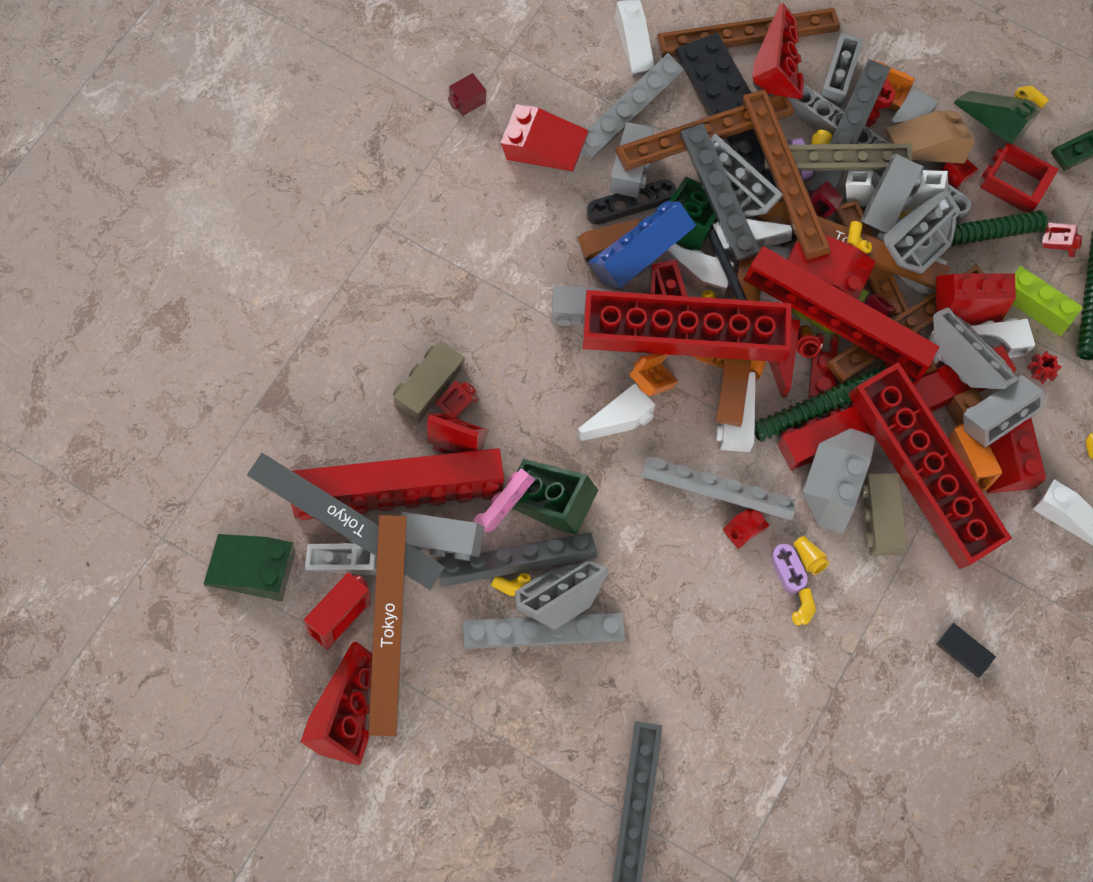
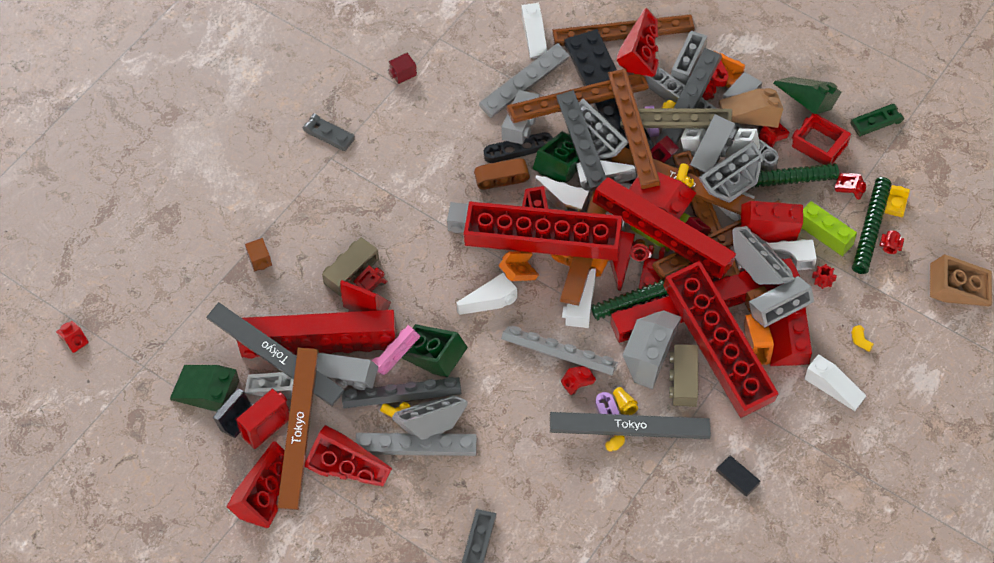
camera: 15 degrees right, 10 degrees down
red slope [501,104,589,172] -> none
blue wedge [588,201,696,288] -> none
black bar [707,230,748,300] -> none
yellow arm [1014,86,1050,109] -> none
none -> red bracket [56,321,89,353]
none -> black bracket [213,388,253,438]
none -> dark orange brick [245,238,272,272]
none -> dark grey plate [302,114,355,152]
none -> red wedge [304,425,392,486]
none -> dark grey tile [549,412,711,439]

